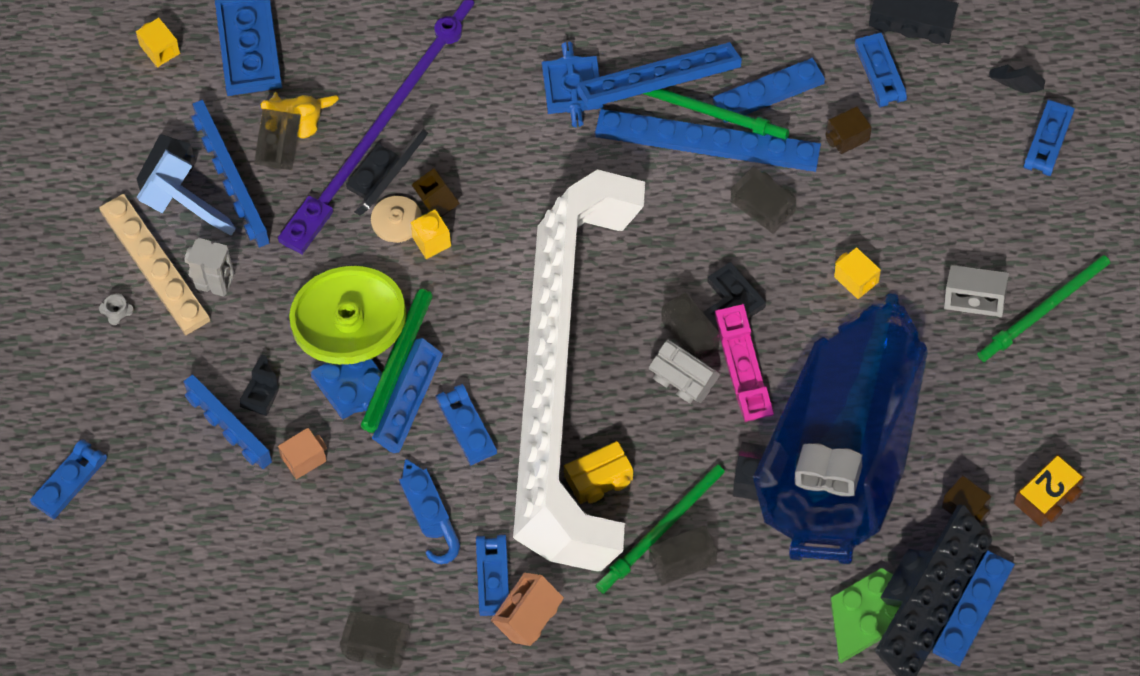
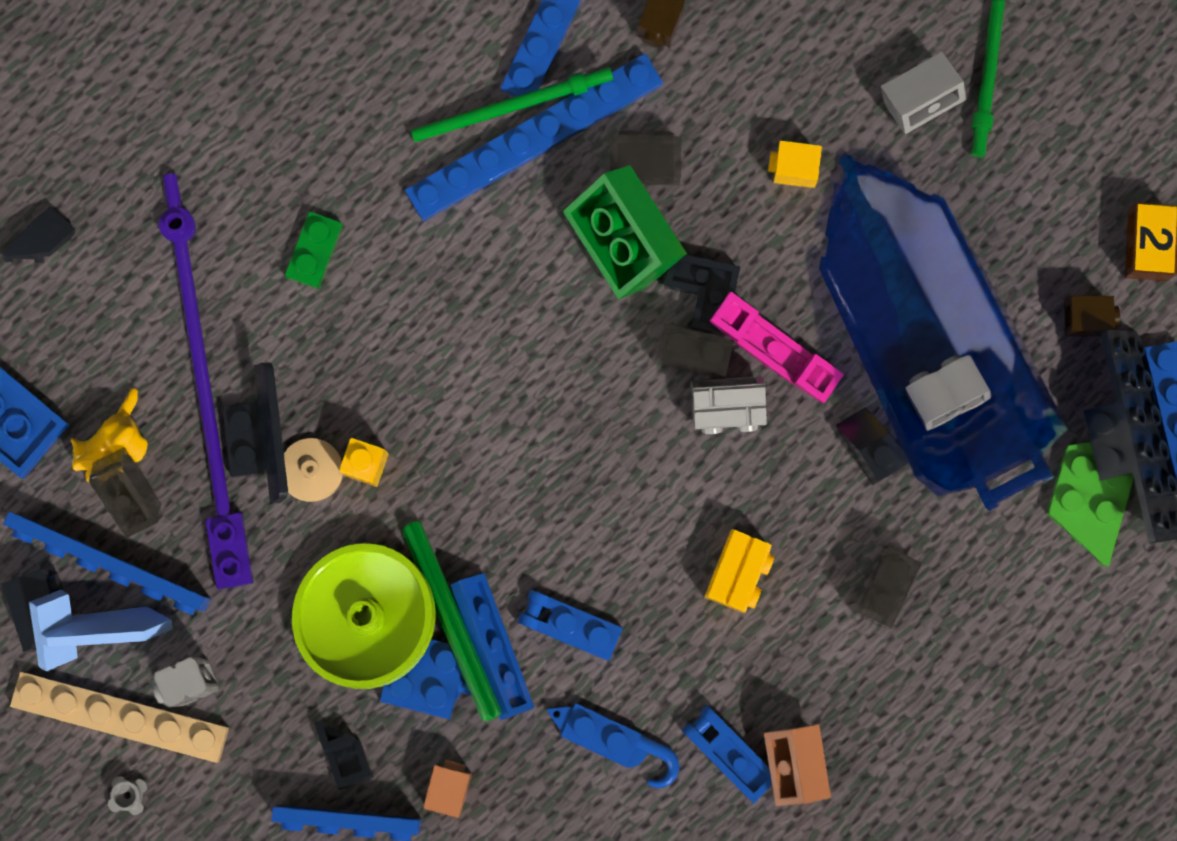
camera: 40 degrees left, 20 degrees up
dark brown brick [411,168,460,217] -> none
white arch [513,169,645,571] -> none
blue plate [542,42,603,127] -> none
blue plate [577,42,741,108] -> none
green bar [595,464,725,594] -> none
none -> green plate [285,211,343,290]
none -> green brick [563,165,687,300]

